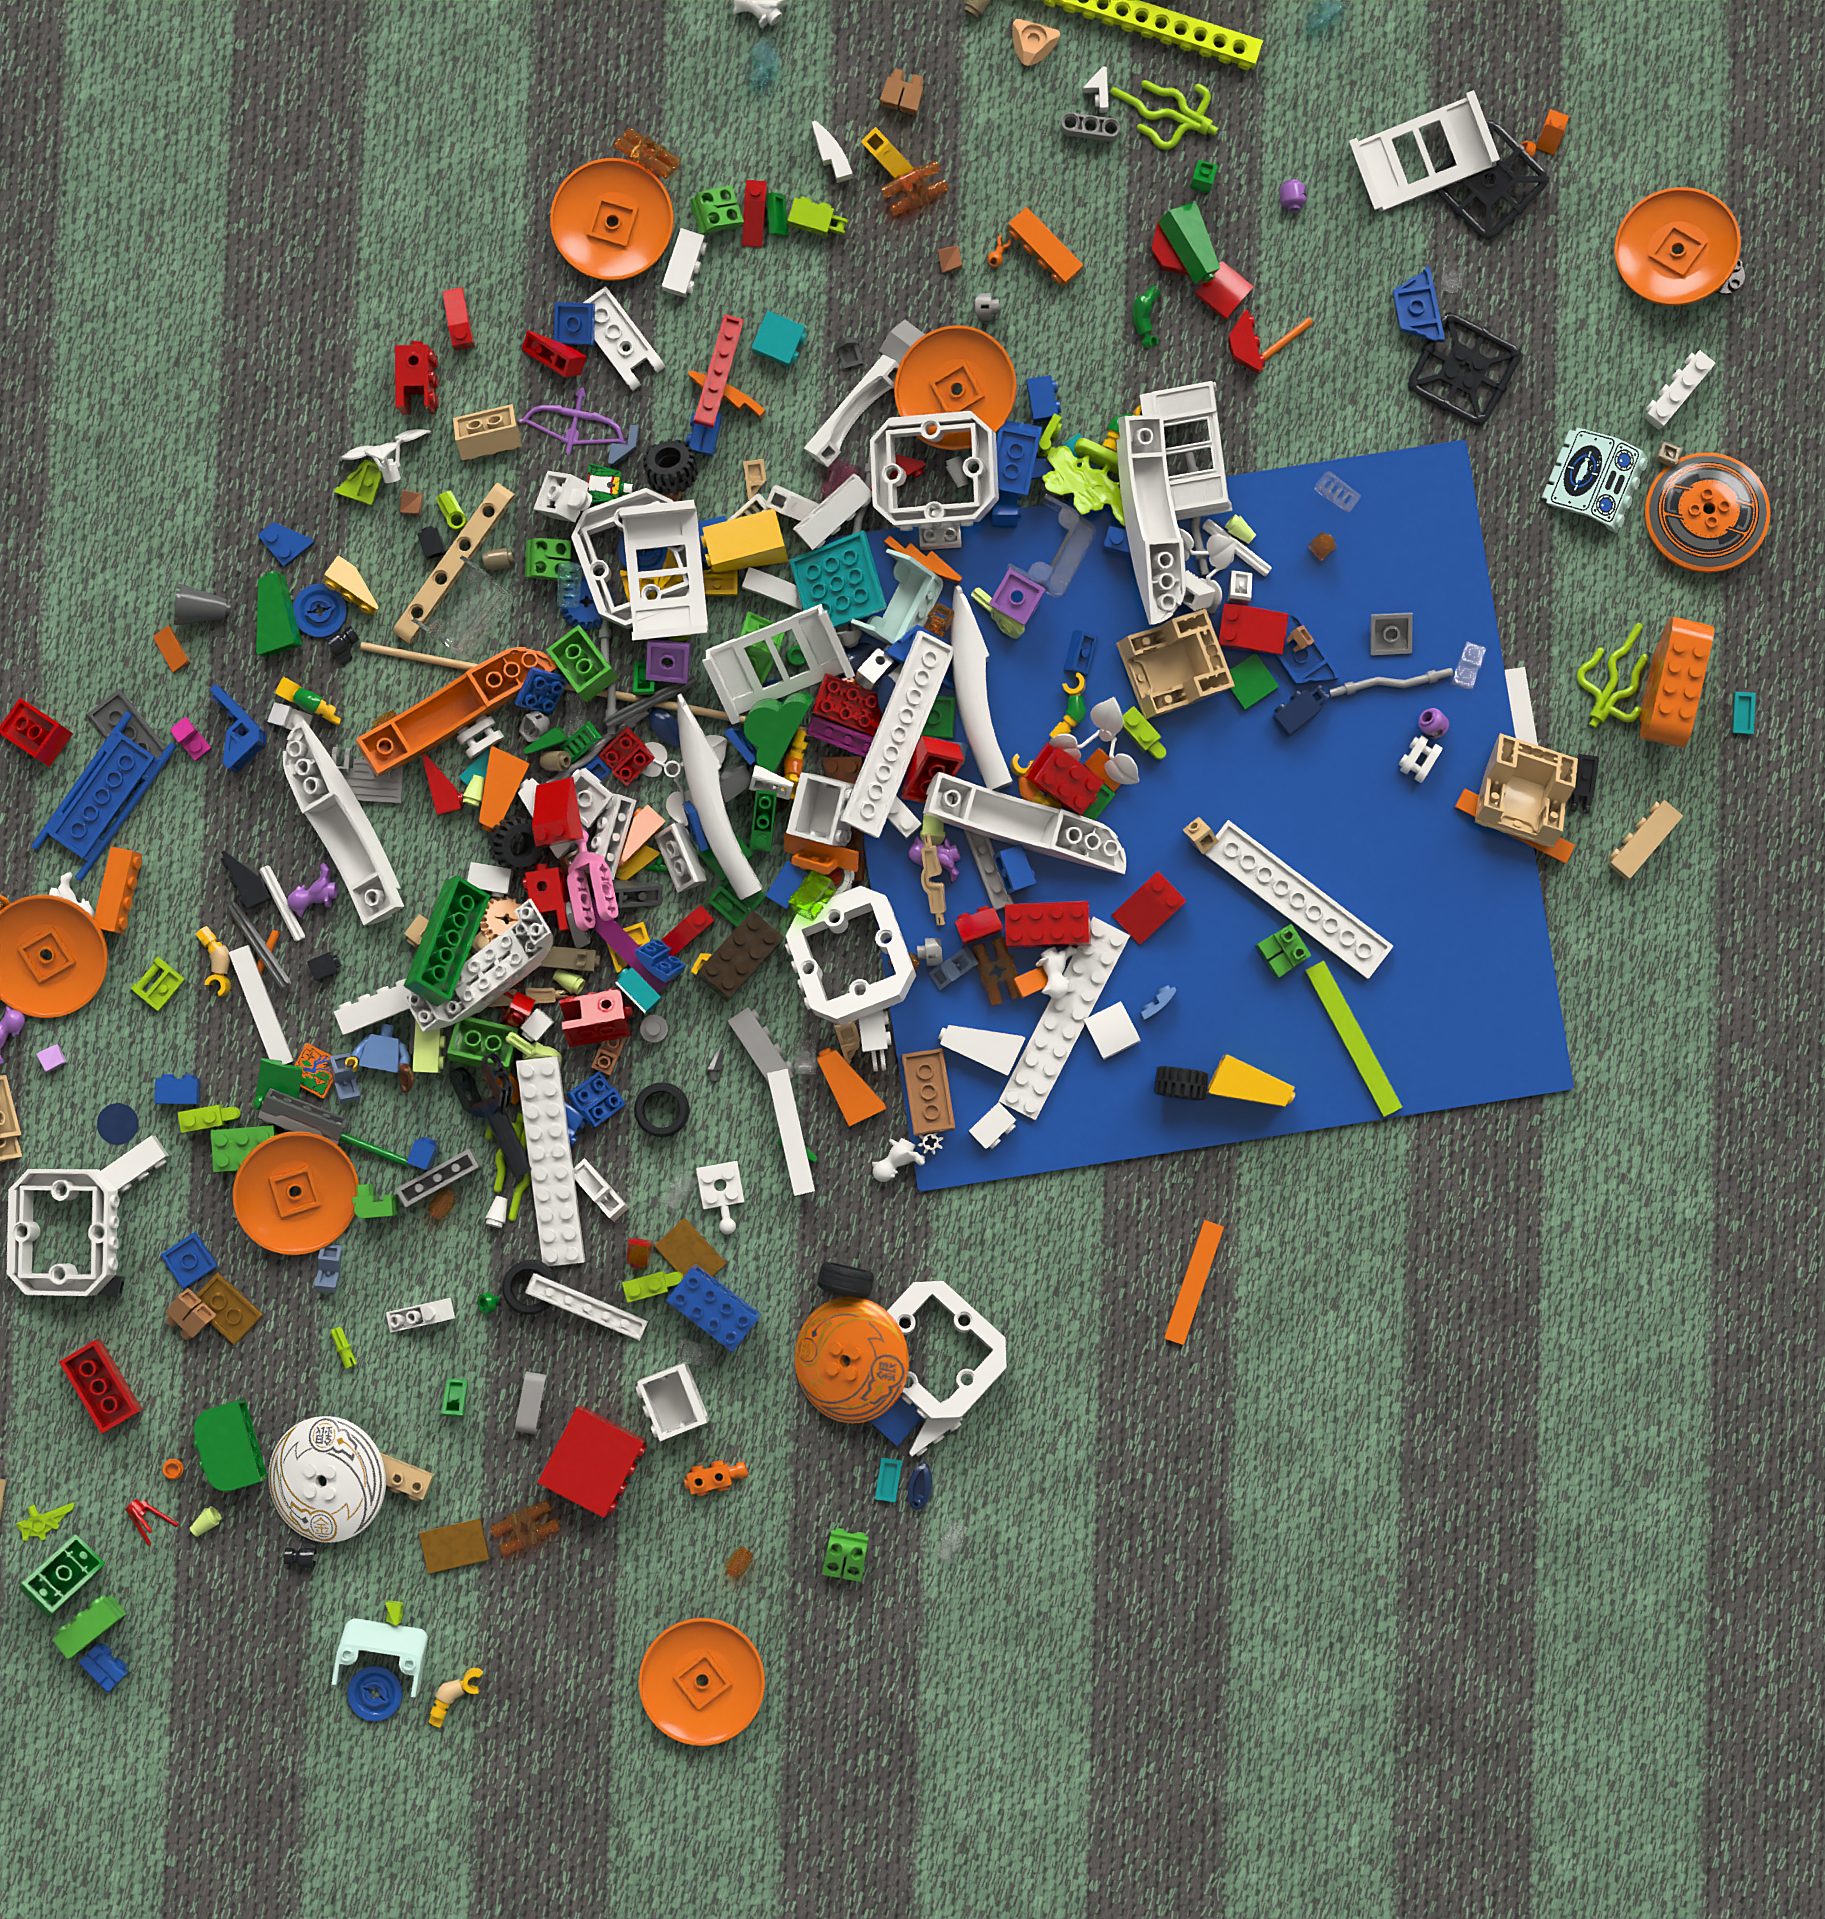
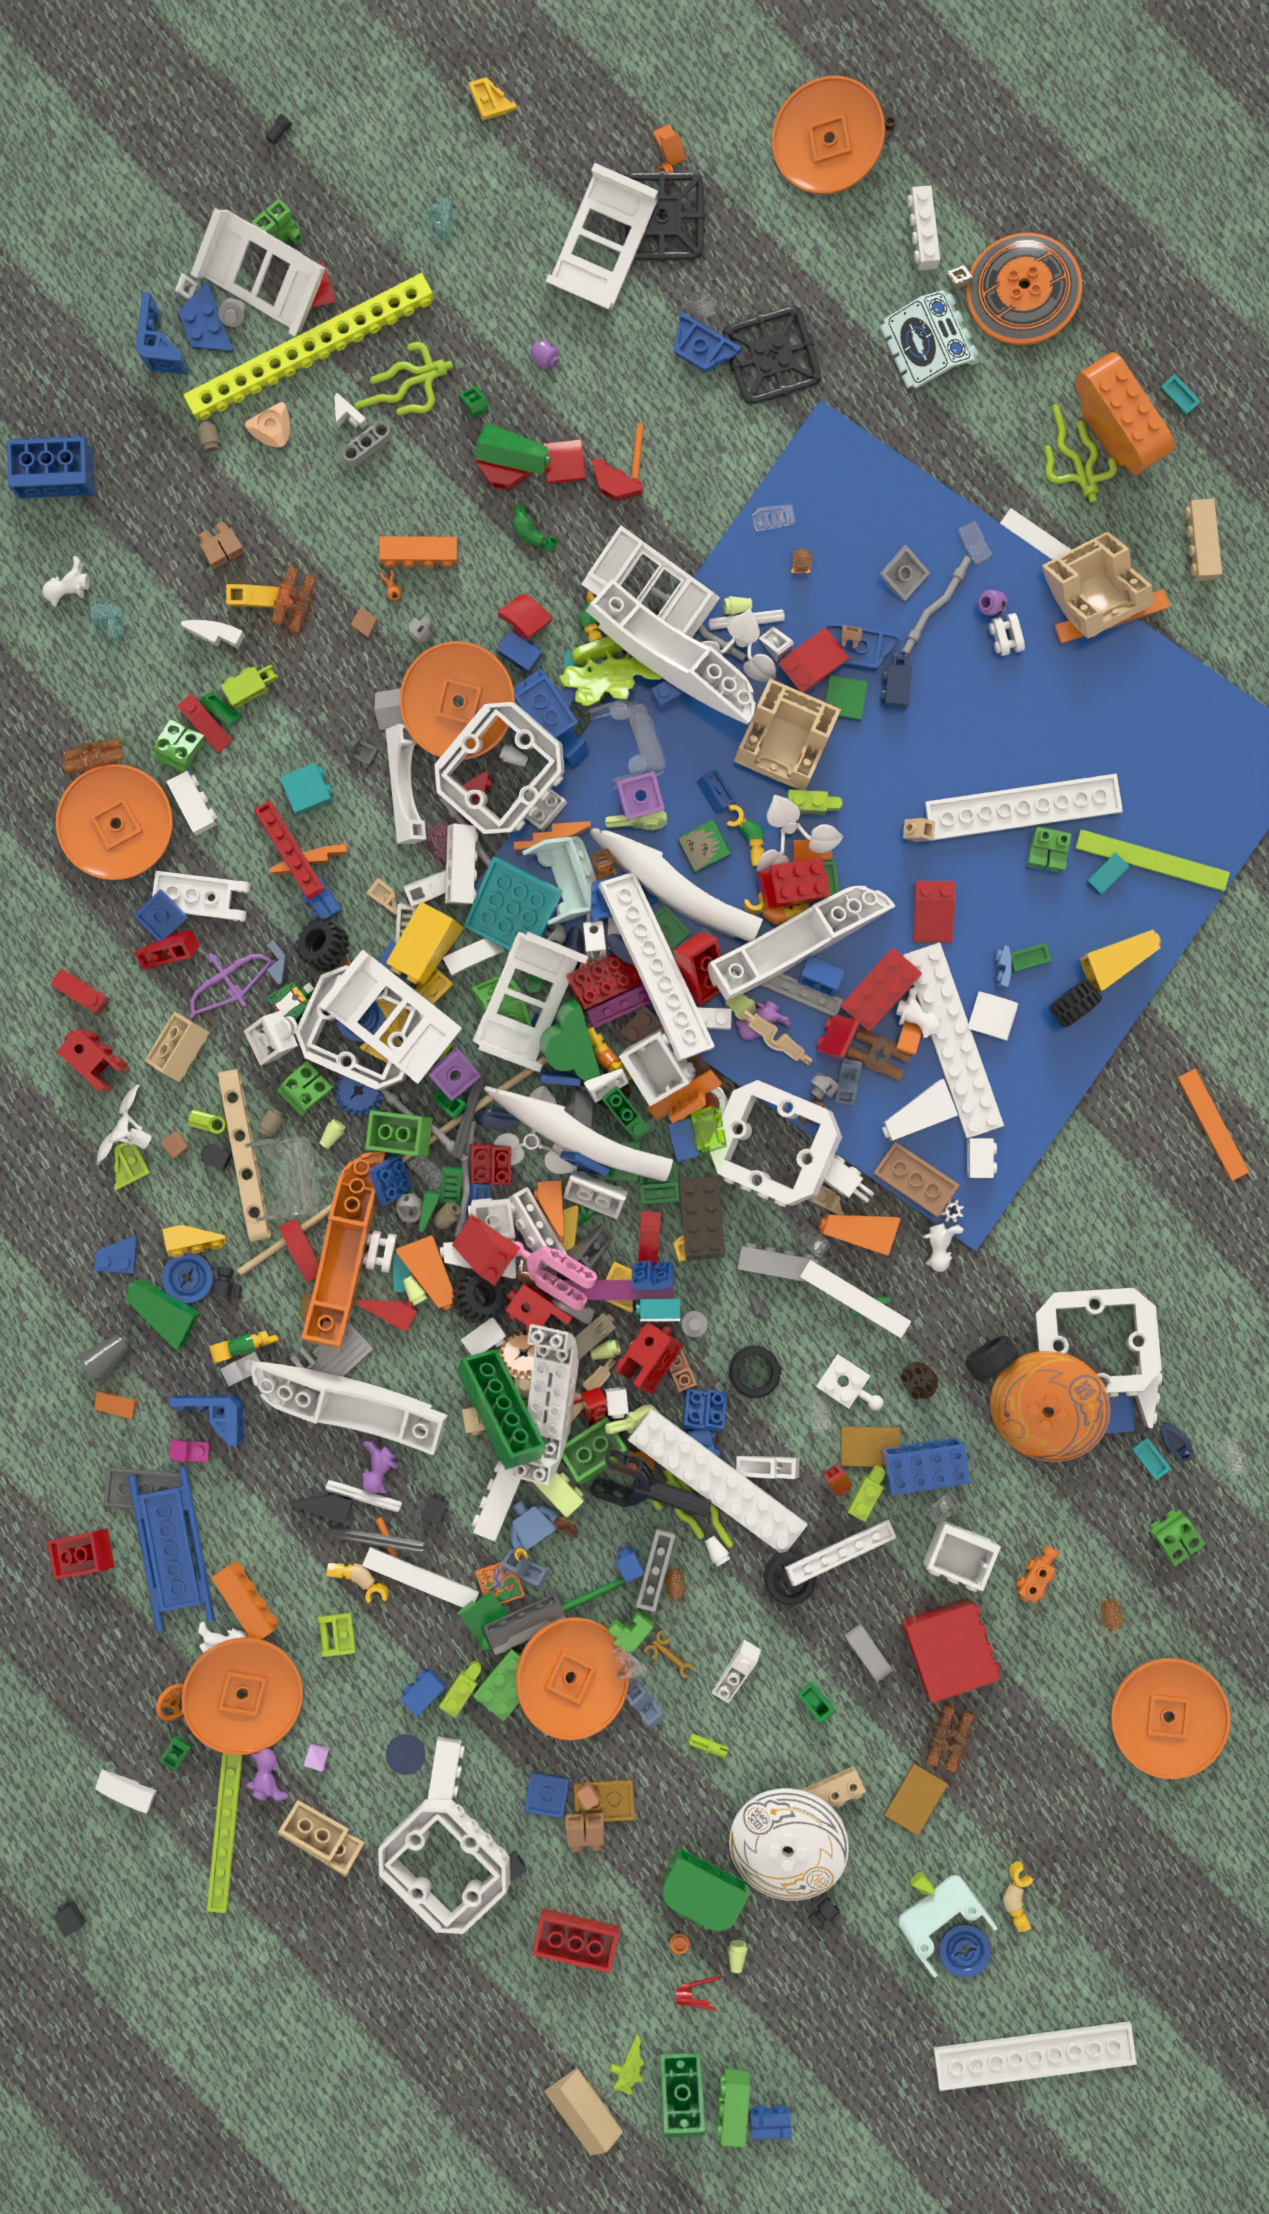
camera: 50 degrees left, 0 degrees up
green tile [477,1292,499,1314] -> none
clear light blue slope [558,563,583,607] -> none
lime plate [1037,413,1063,457] -> none
white brick [1182,570,1215,611] -> none
black hinge [1571,754,1599,814] -> none
none -> red slope [279,1218,320,1283]
none -> yellowish green cone [319,1119,346,1149]
none -> red slope [498,593,552,640]
none -> nougat slope [577,1780,599,1811]
none -> clear slope [612,1645,651,1678]
none -> pearl gold bar [643,1629,694,1678]
none -> slope [677,820,732,872]
none -> dark brown plate [900,1362,938,1400]
none -> white plate [933,2021,1137,2091]
none -> green tile [1010,942,1052,972]
none -> teal tile [1087,853,1130,894]

